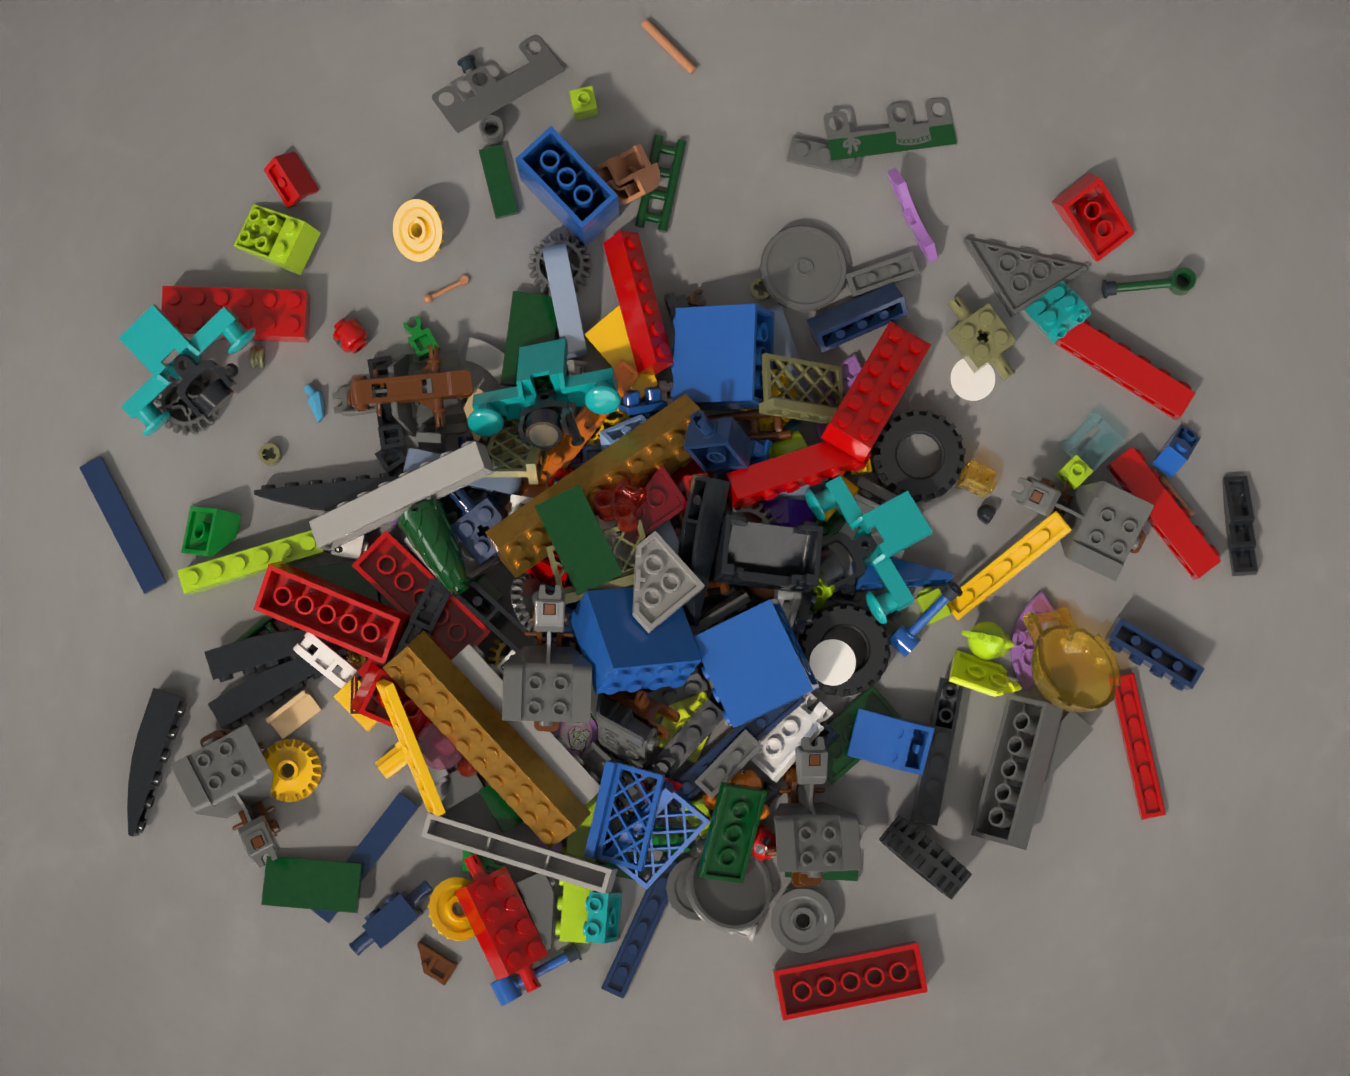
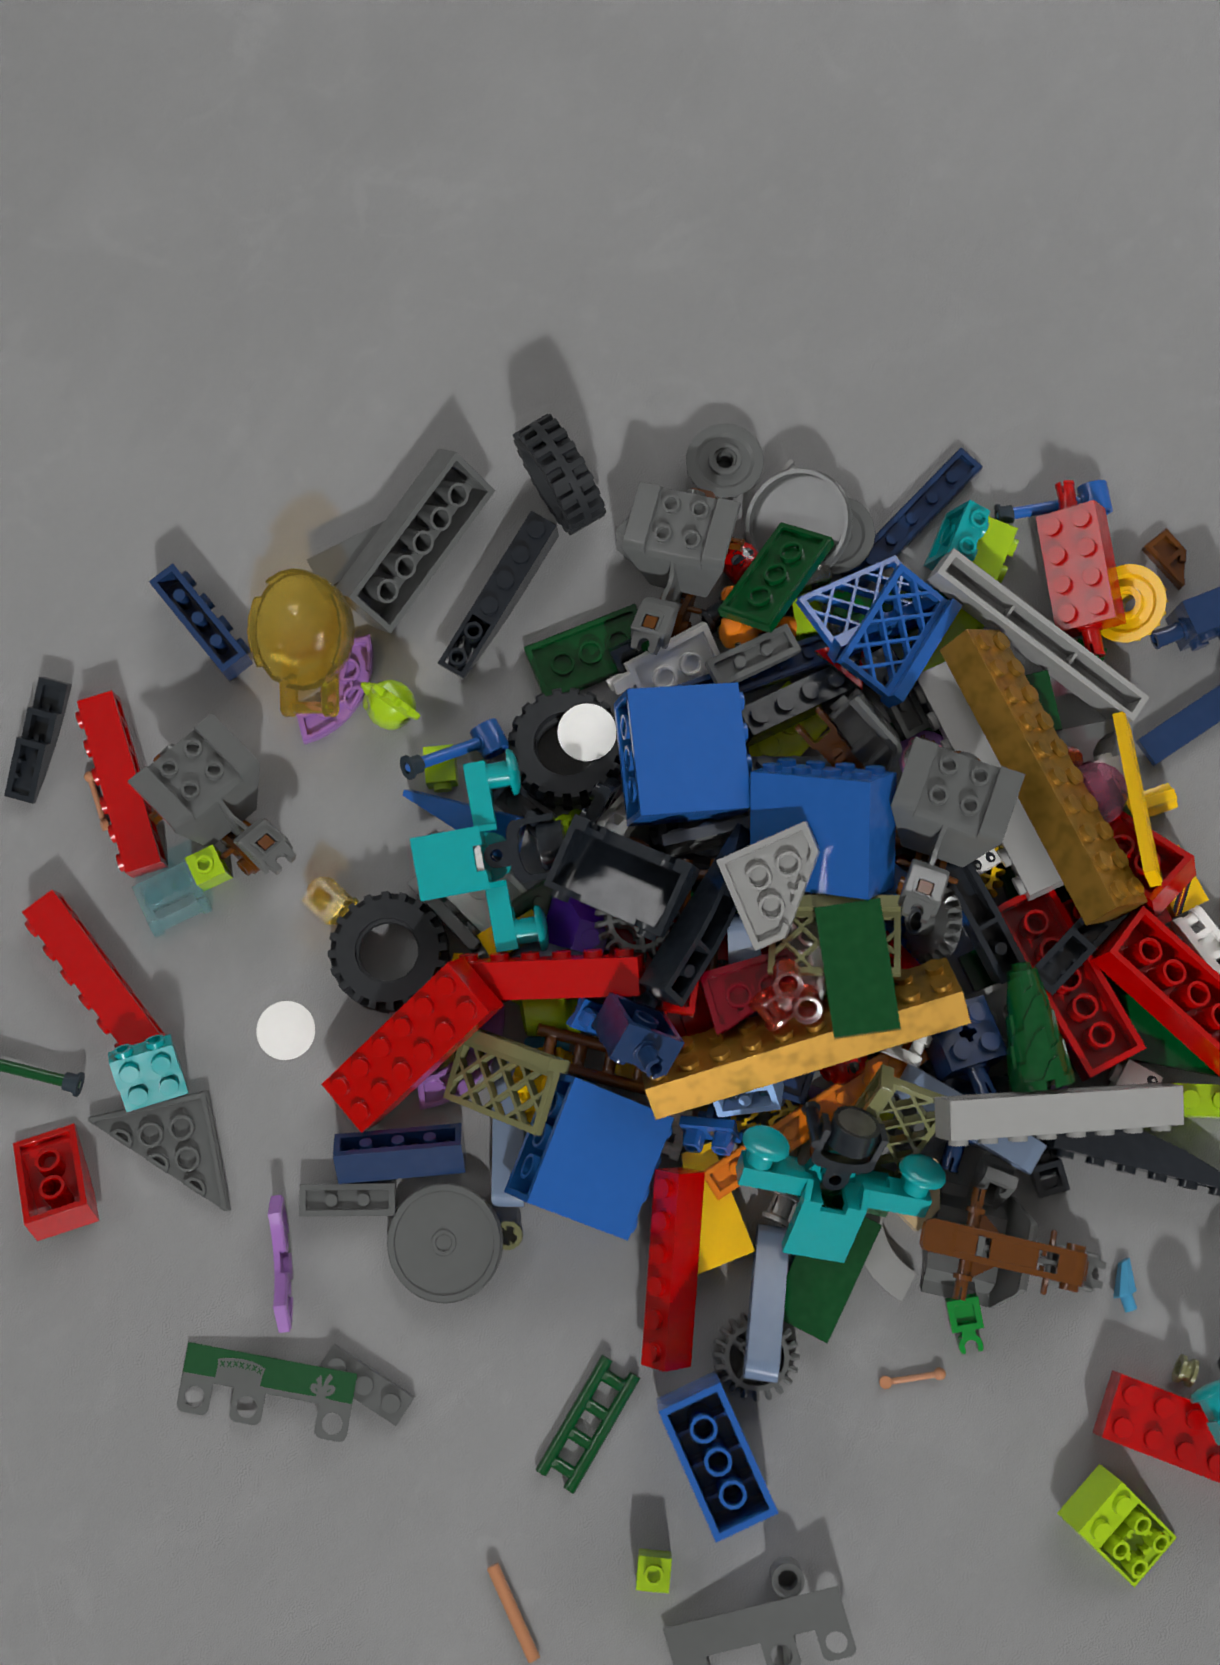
camera: 155 degrees left, 5 degrees down
olive bush [258,443,282,466] -> none
red panel [263,152,319,209] -> none
red head [333,318,368,354] -> none
black slope [367,355,406,451] -> none
yellow gear [393,199,446,262] -> none
dark green tile [479,144,519,219] -> none
dark grey slope [517,873,557,950] -> none
nougat brick [592,143,660,204] -> none
black piece [664,289,706,321] -> none
red brick [772,941,928,1021] -> none
blue slope [847,708,935,775] -> none
olive brick [947,295,1017,381] -> none
yellow tile [947,511,1072,621] -> none
neon yellow tile [949,650,1022,697] -> none
black hinge [977,504,997,525] -> none
red tile [1109,673,1166,820] -> none
blue slope [1152,424,1200,478] -> none

